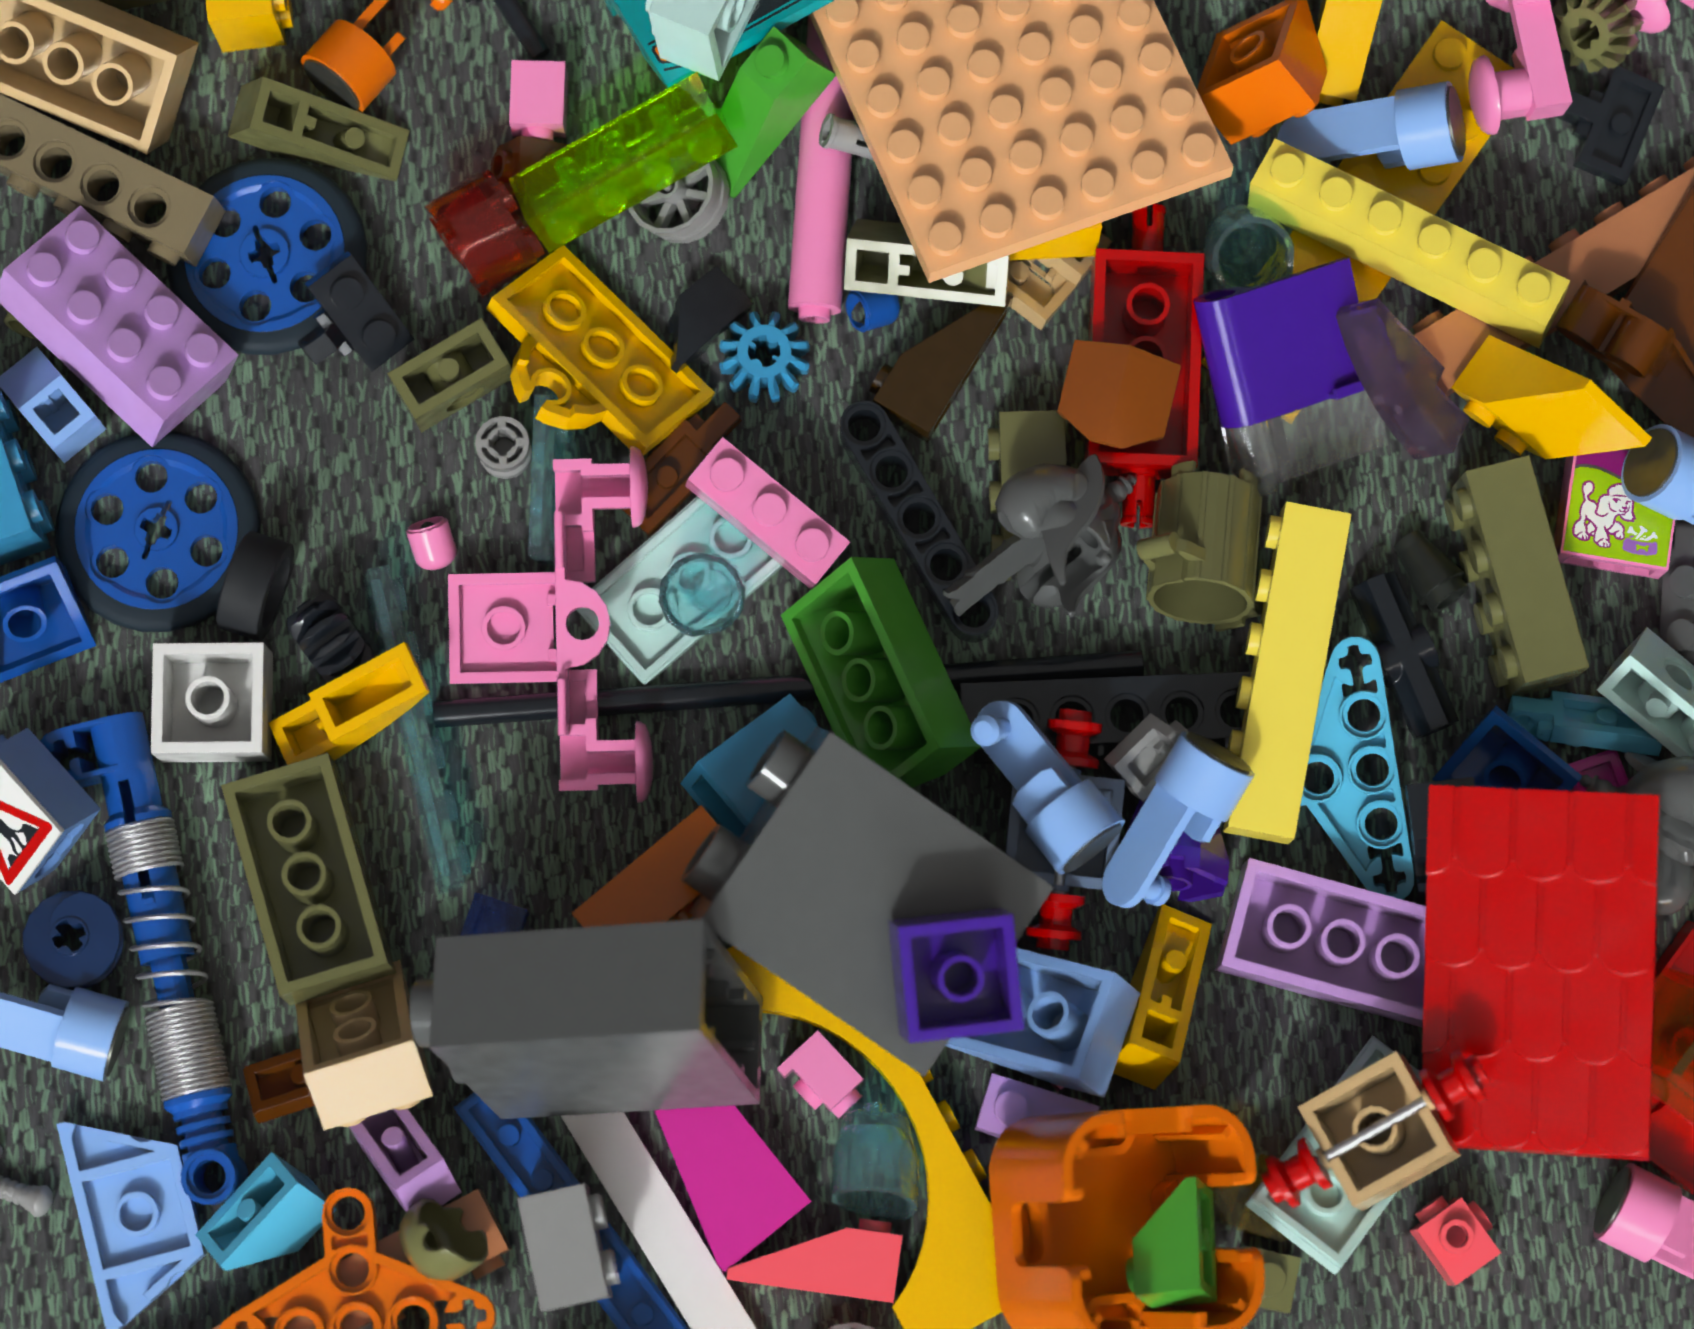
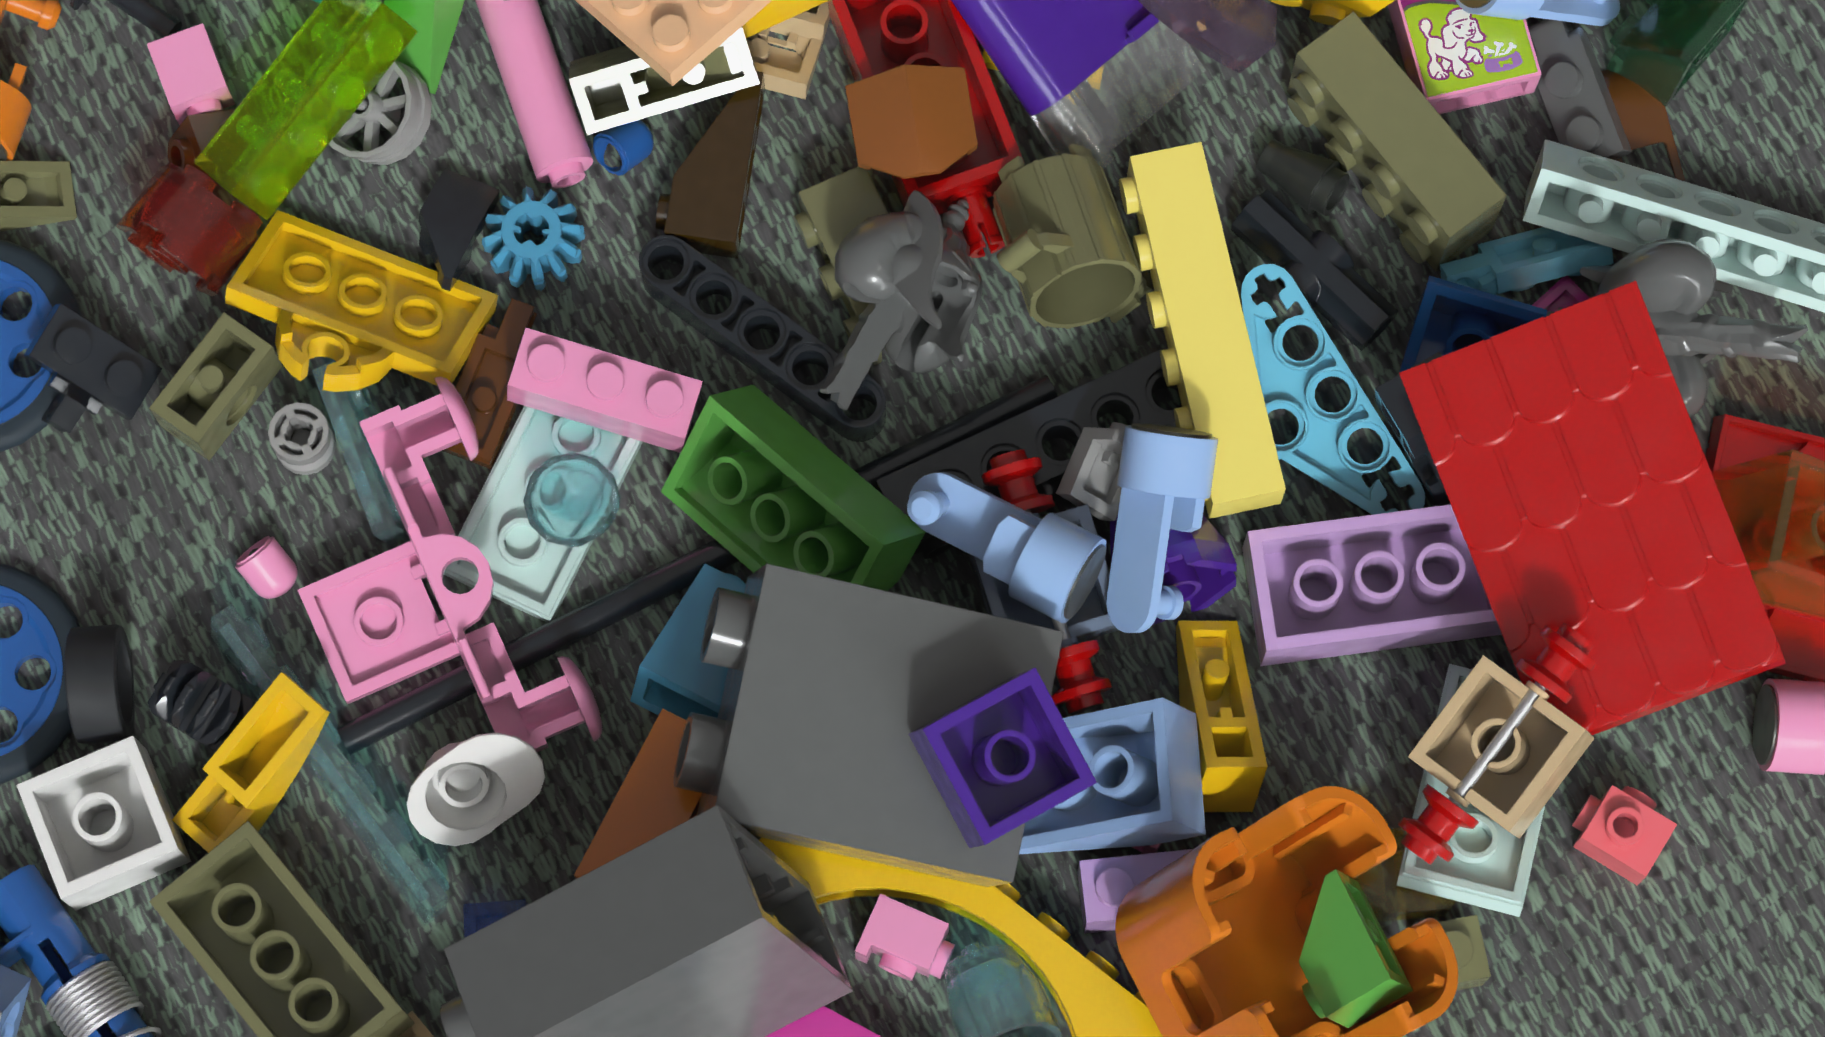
camera: 20 degrees left, 5 degrees down
none -> white piece [406,732,545,846]

